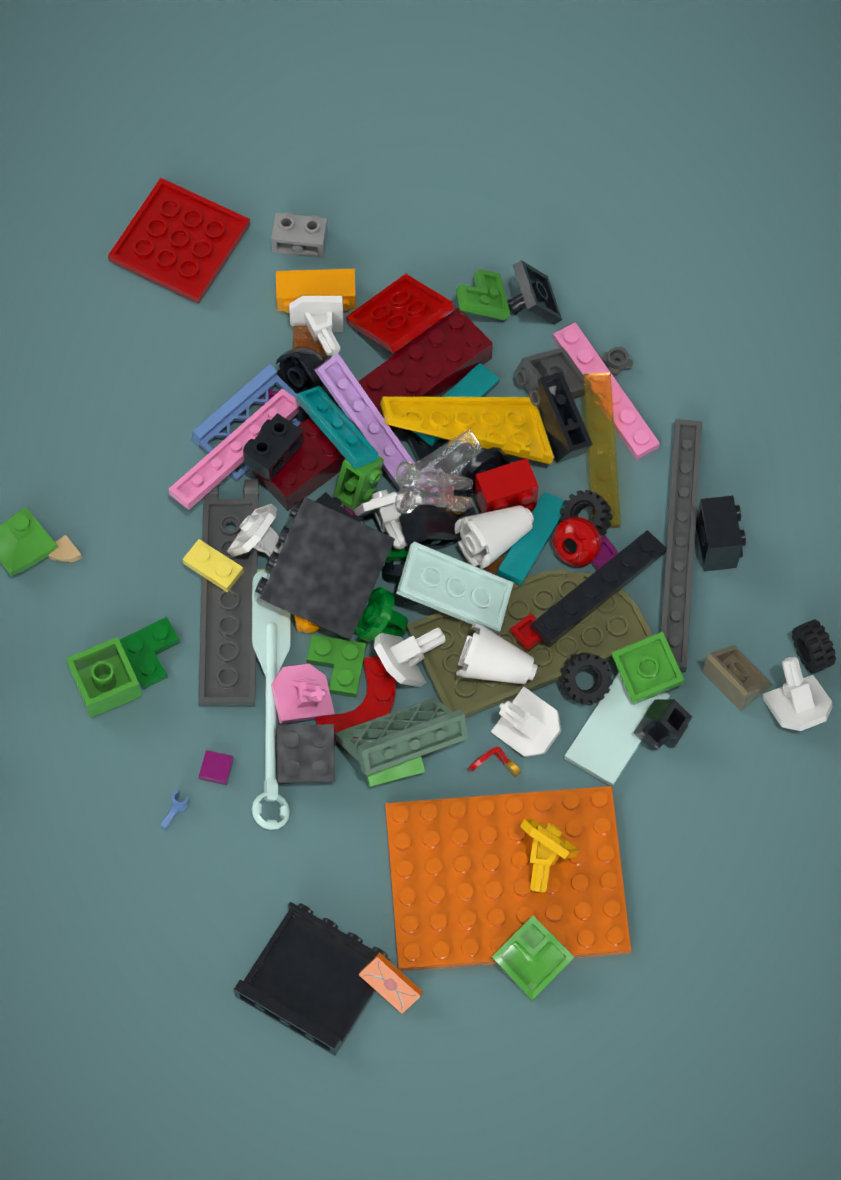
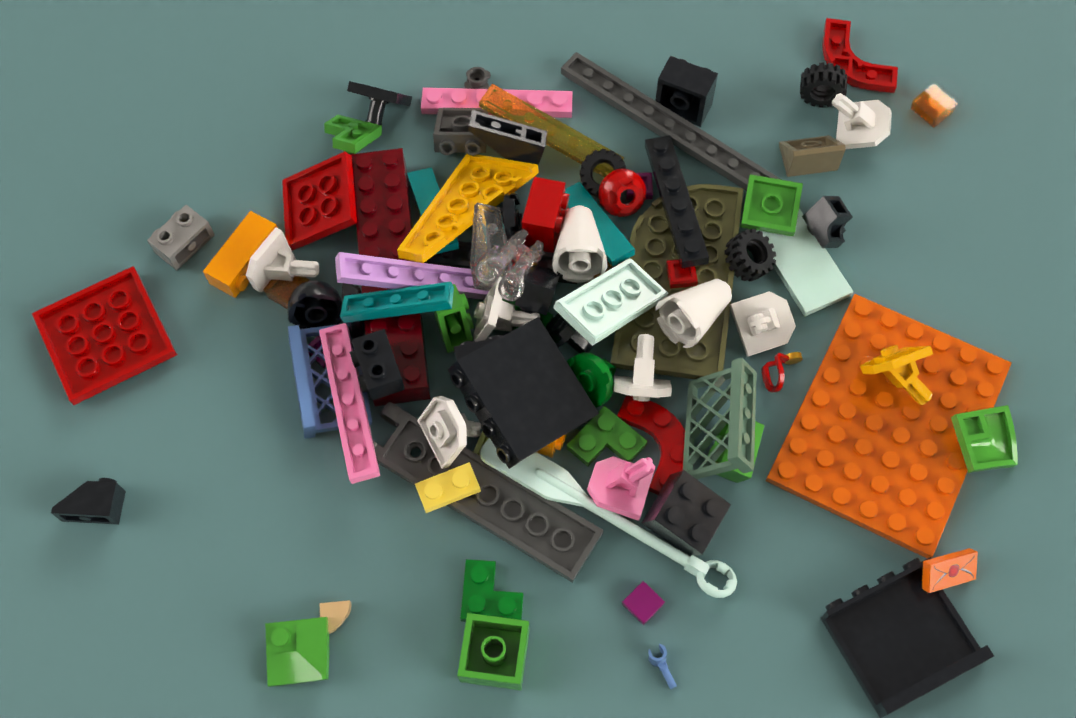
camera: 55 degrees left, 0 degrees up
none -> black slope [51,478,126,525]

